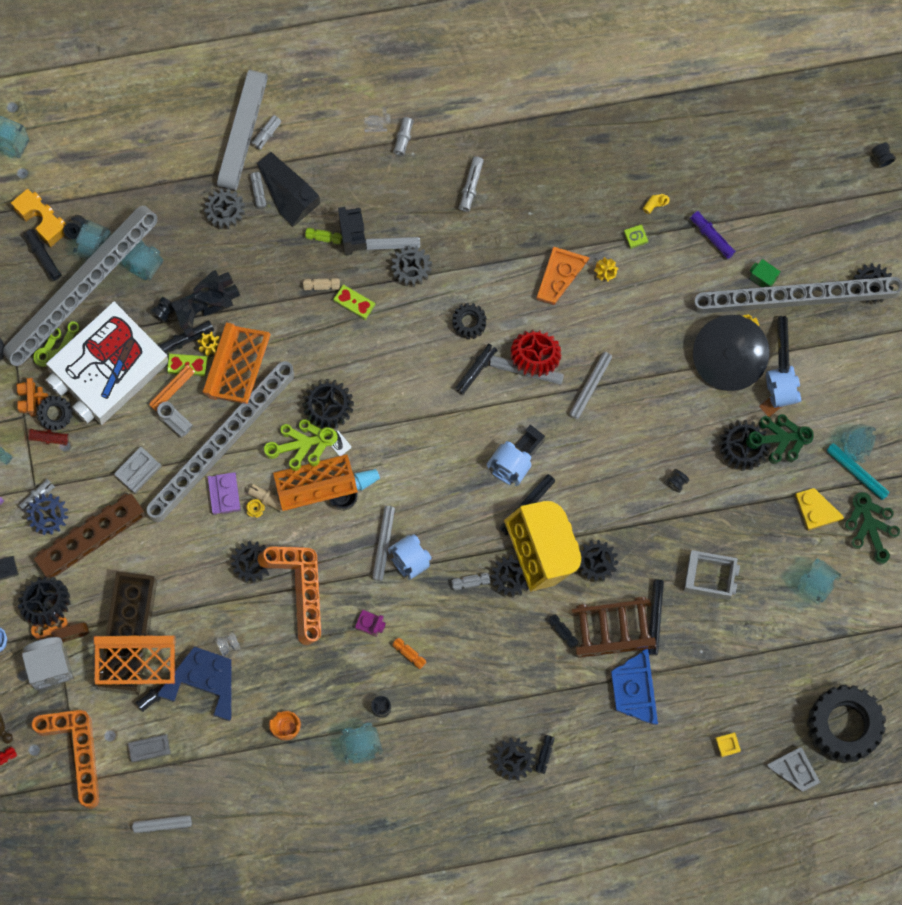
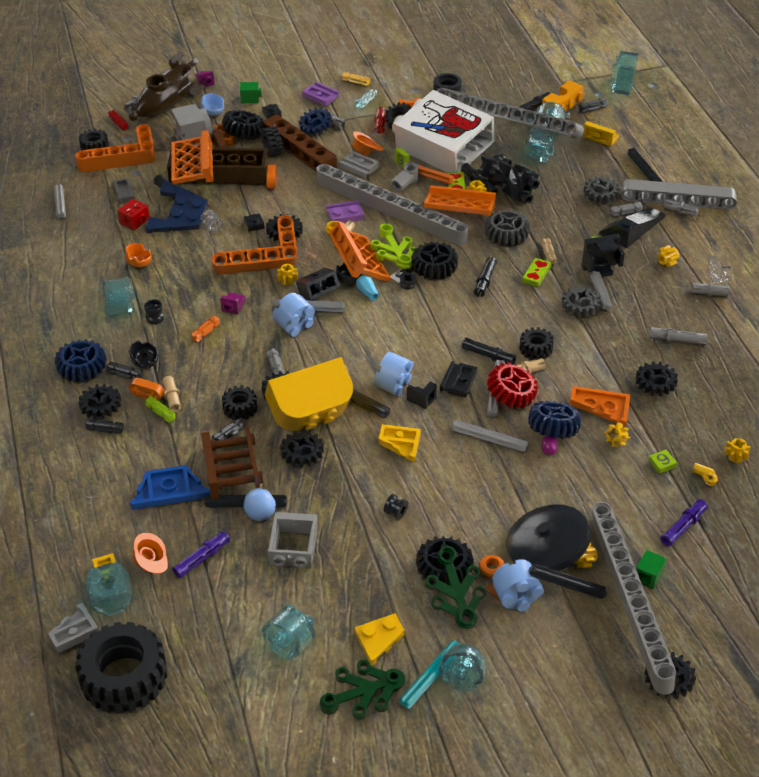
camera: 85 degrees right, 30 degrees down
none -> dark blue gear [55,339,107,383]
none -> black tyre [79,129,109,151]
none -> clear light blue brick [85,562,133,615]
none -> black axle [107,362,143,379]
none -> red head [117,199,150,230]
none -> orange beam [128,378,165,401]
none -> black hair [129,340,159,368]
none -> orange piece [132,533,168,574]
none -> lime axle [145,396,176,423]
none -> tan pin [162,376,181,412]
none -> dark purple pin [172,531,230,579]
none -> black tyre [222,385,258,420]
none -> black plate [244,214,265,232]
none -> light blue hair [244,488,276,522]
none -> black tyre [261,126,283,157]
none -> orange beam [267,165,277,189]
none -> yellow gear [277,264,298,286]
none -> black brick [295,267,340,300]
none -> orange piece [353,132,384,156]
none -> yellow wing [379,424,421,462]
none -> lime tile [395,147,410,168]
none -> black bush [399,272,416,290]
none -> black plate [440,361,478,398]
none -> black pin [474,257,497,297]
none -> orange piece [479,555,505,579]
none -> dark grey gear [484,209,530,246]
none -> tan pin [517,358,546,375]
none -> dark blue gear [528,400,582,439]
none -> magenta cylinder [542,436,558,456]
none -> black axle [578,98,608,113]
none -> yellow panel [583,121,619,146]
none -> black axle [627,147,663,182]
none -> black gear [636,361,678,396]
none -> yellow gear [657,245,679,268]
none -> yellow gear [724,438,751,463]

